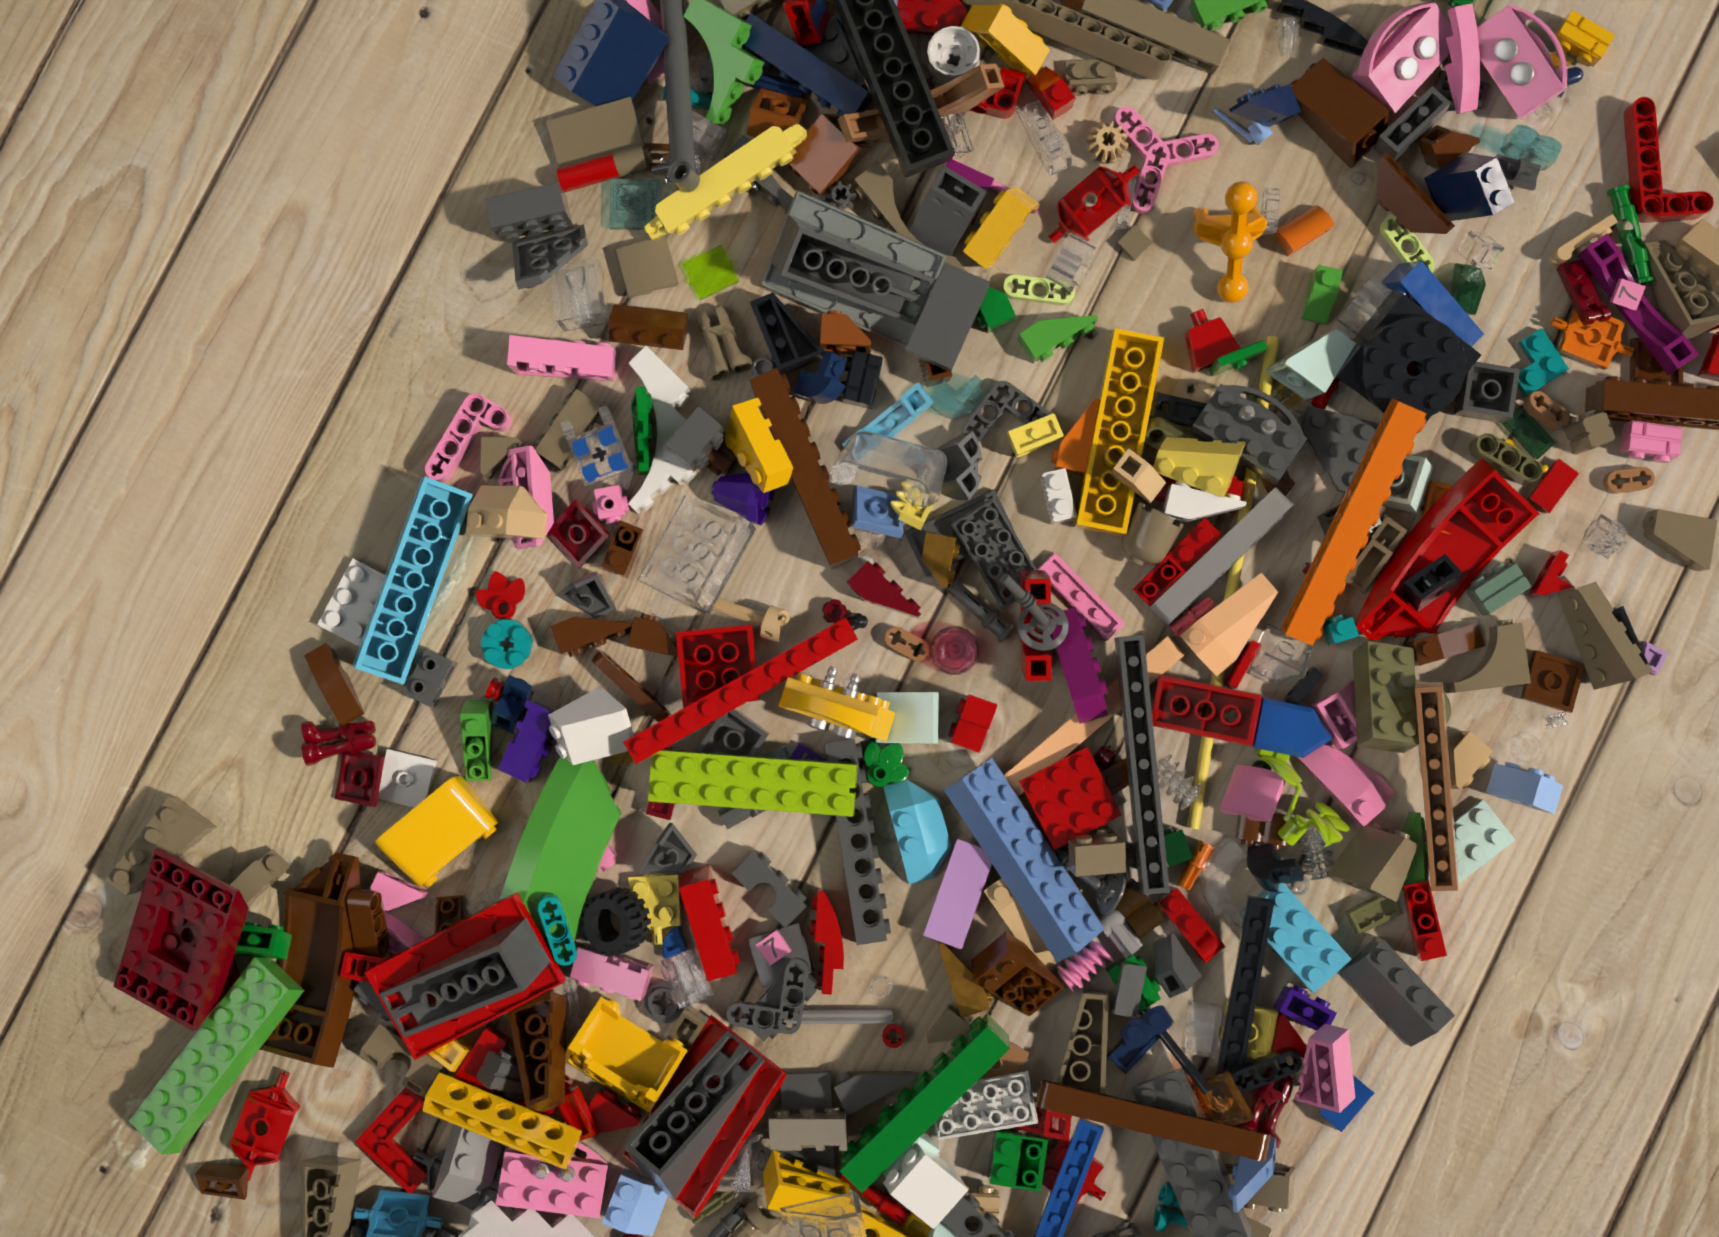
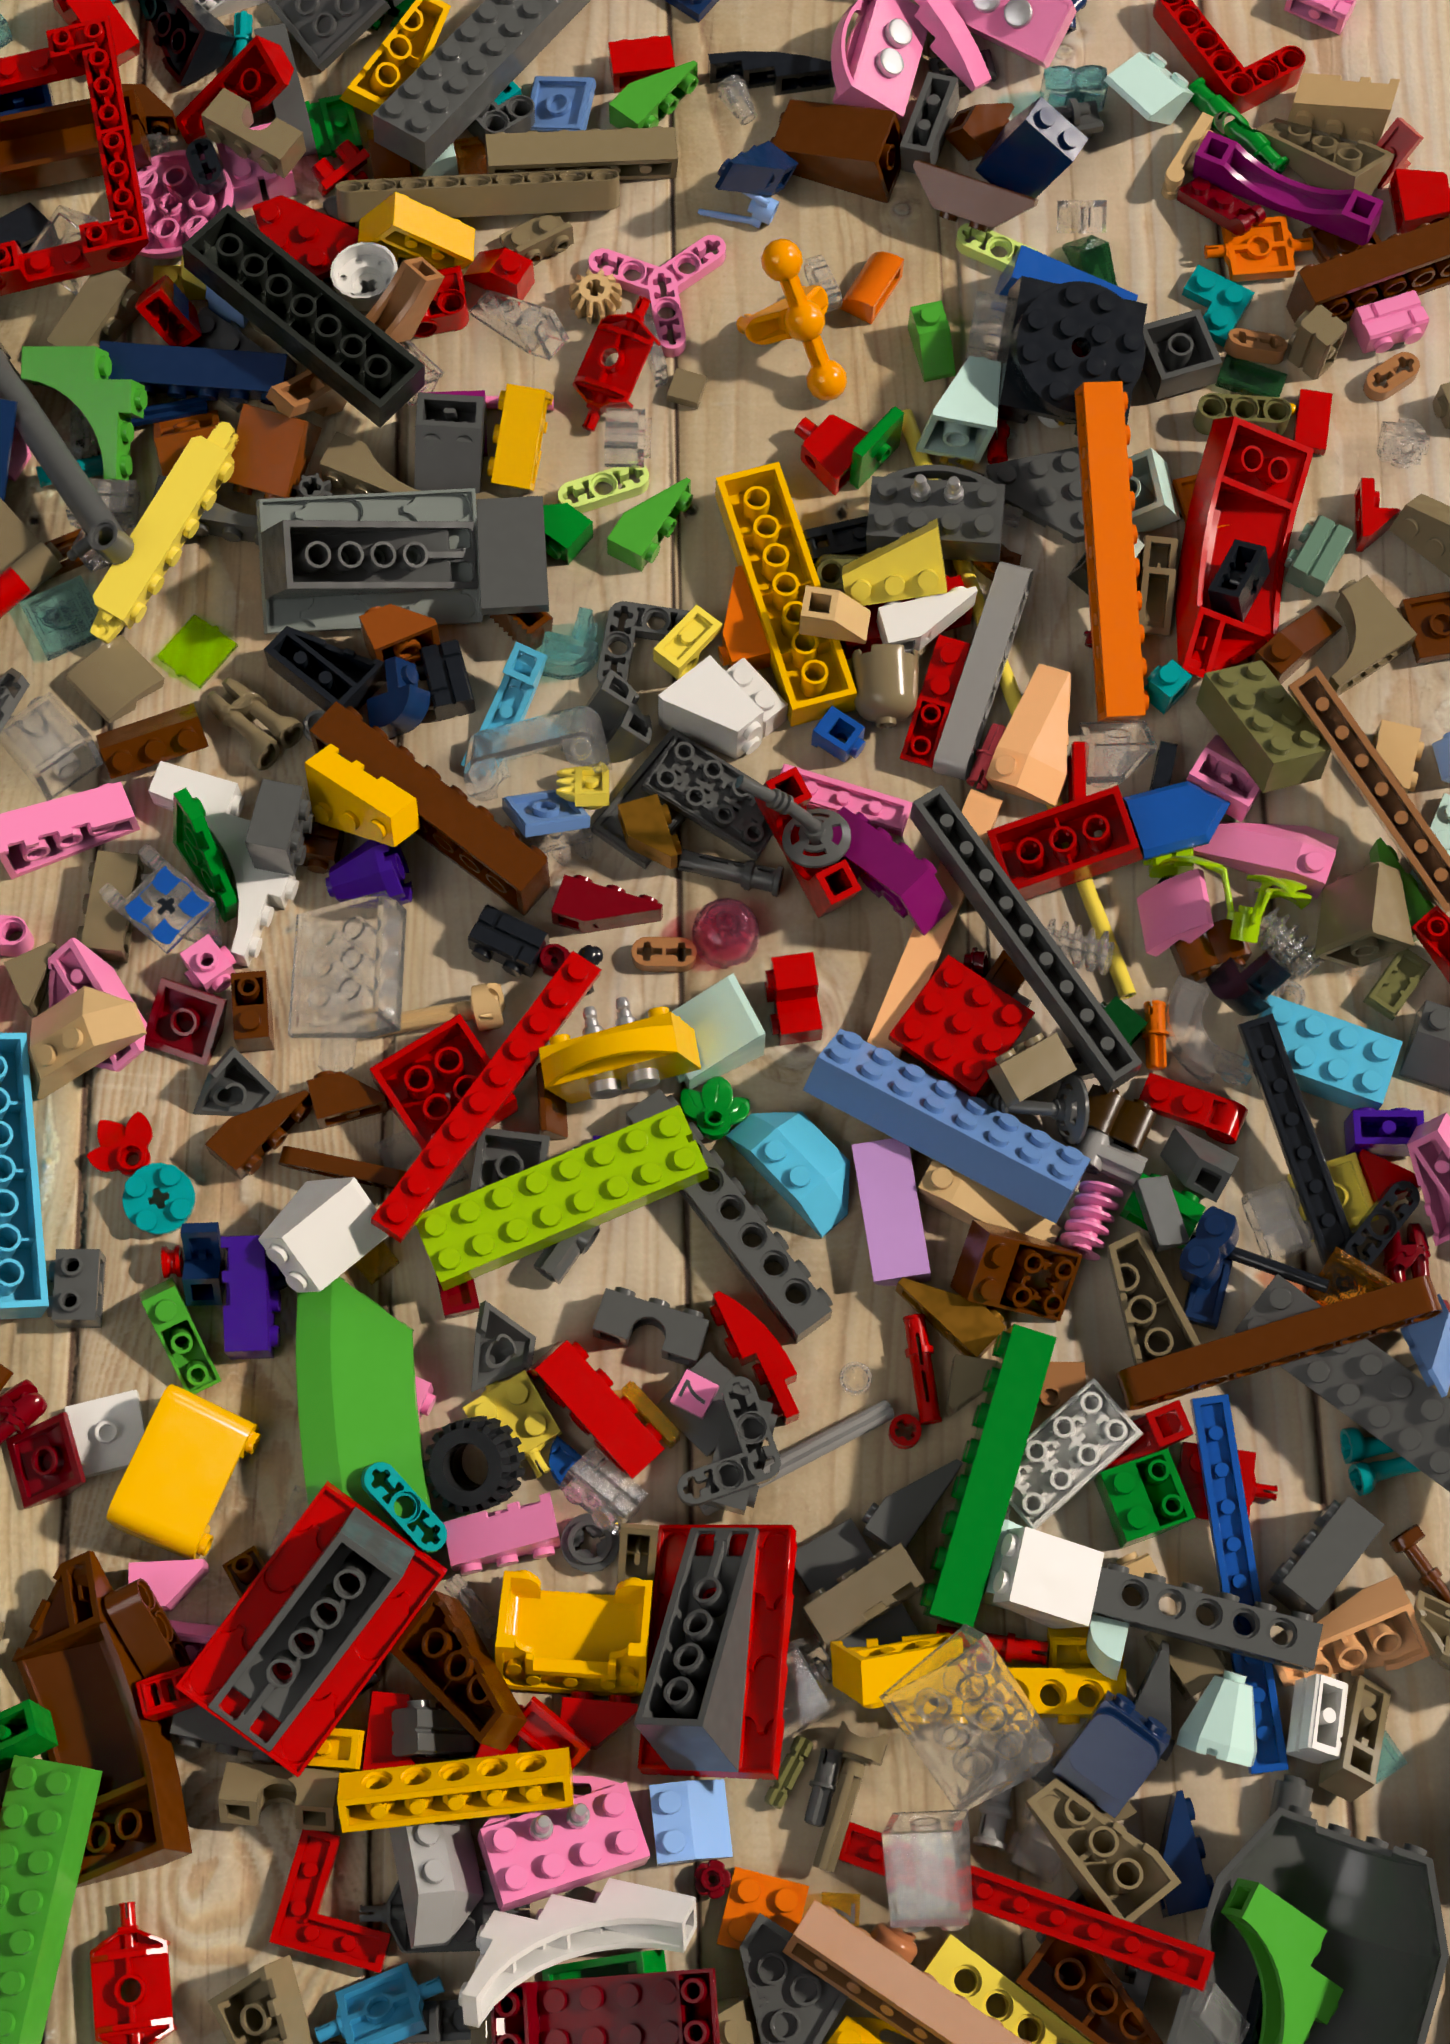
camera: 35 degrees left, 15 degrees down
bright pink tile [1609,278,1646,311] -> none
none -> black brick [468,905,550,978]
none -> reddish brown slope [536,1063,568,1140]
none -> clear yellow tile [621,1381,680,1449]
none -> white slope [658,655,764,760]
none -> blue brick [811,706,866,763]
none -> red pin [903,1314,942,1425]
none -> light aqua slope [1104,52,1194,125]

